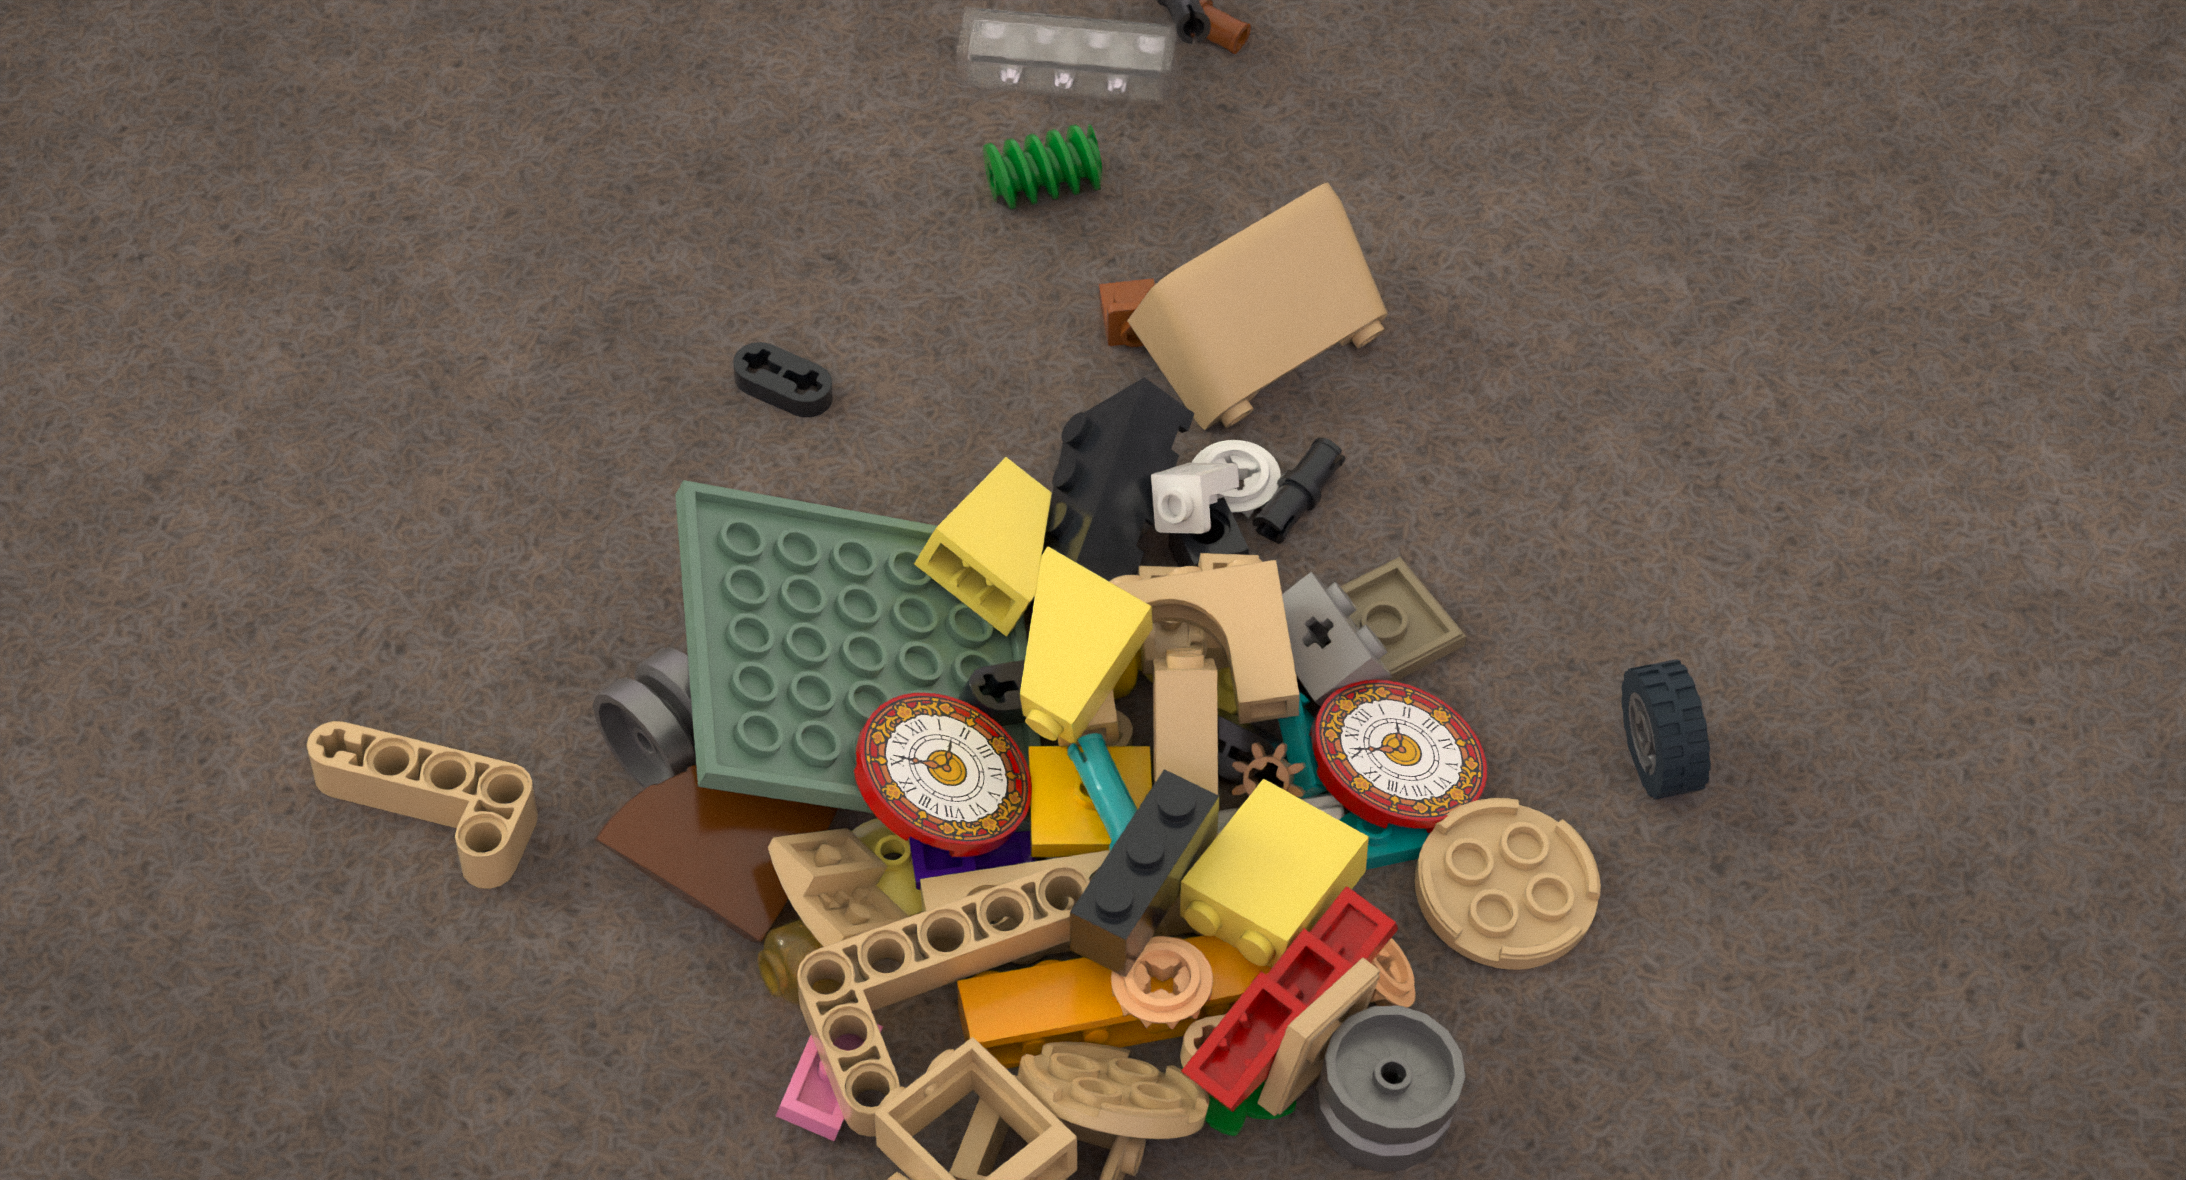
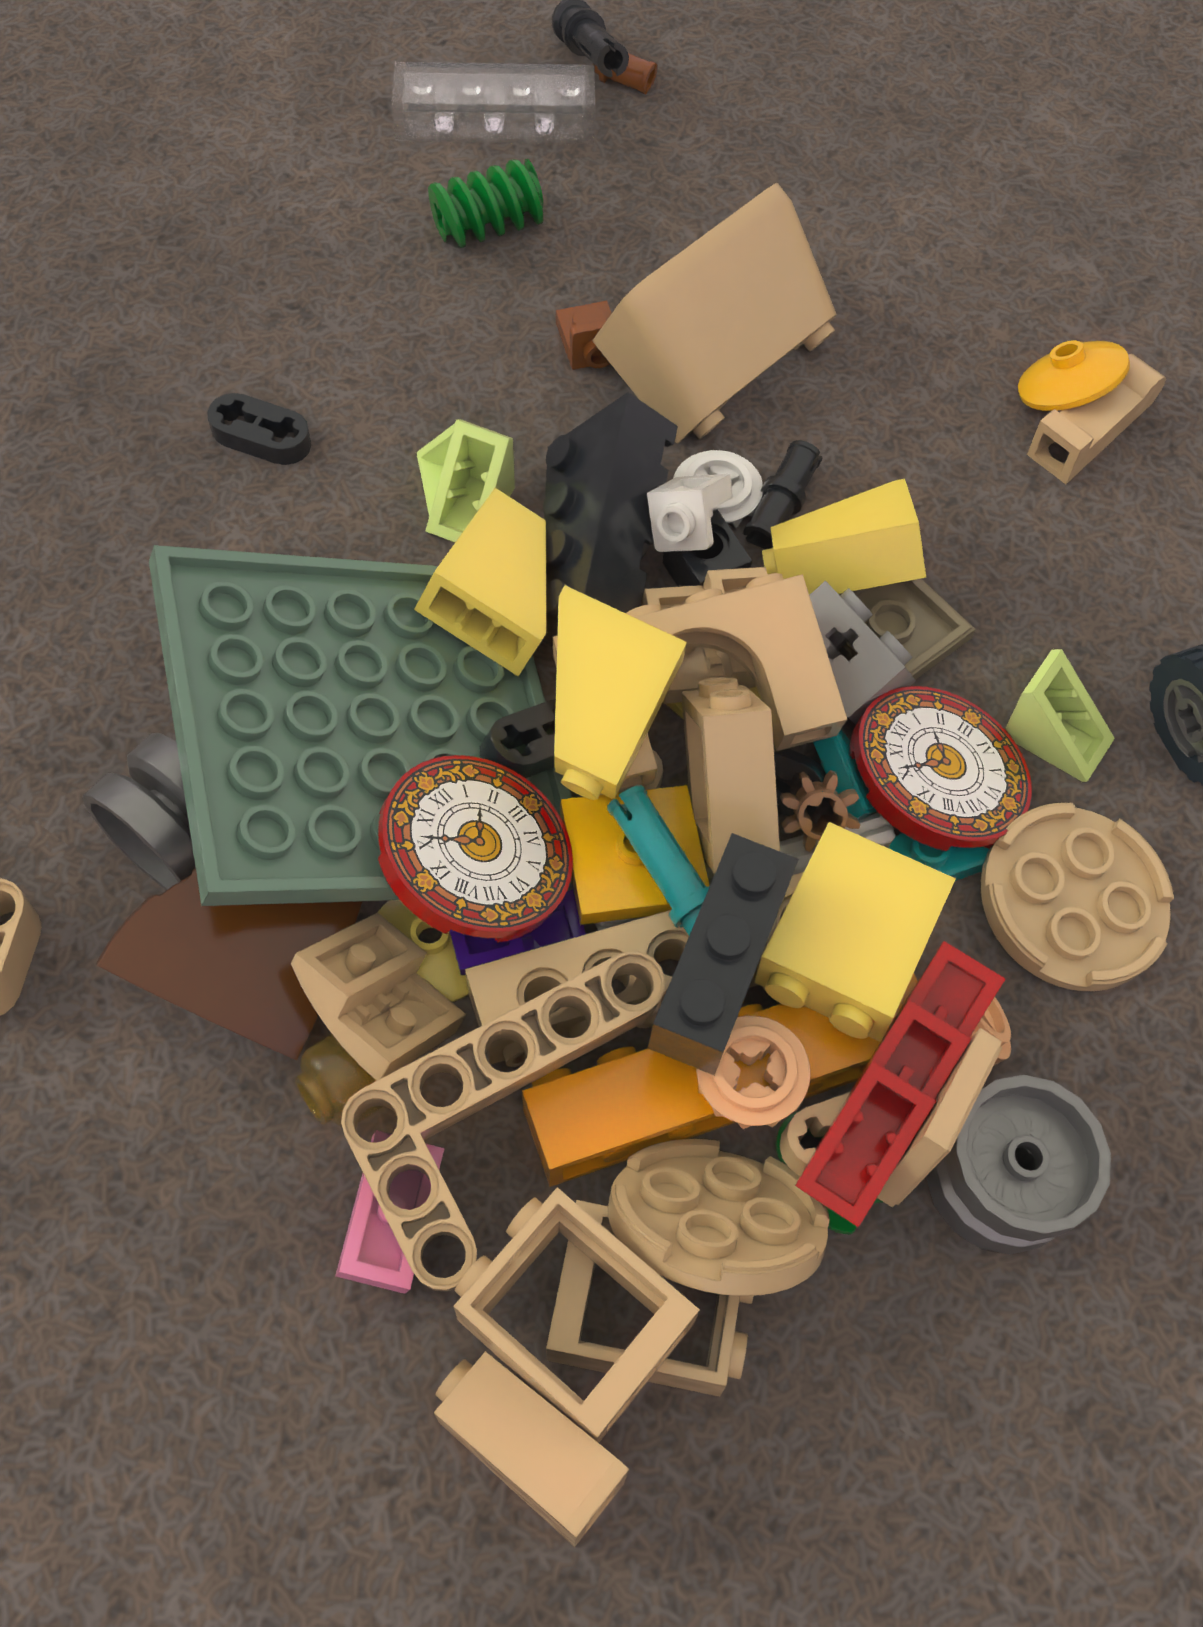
camera: 10 degrees left, 10 degrees up
none -> yellowish green slope [416,419,515,542]
none -> light yellow slope [762,479,926,595]
none -> yellowish green slope [1005,649,1115,782]
none -> yellow dish [1018,340,1130,411]
none -> tan leg [1027,354,1166,484]

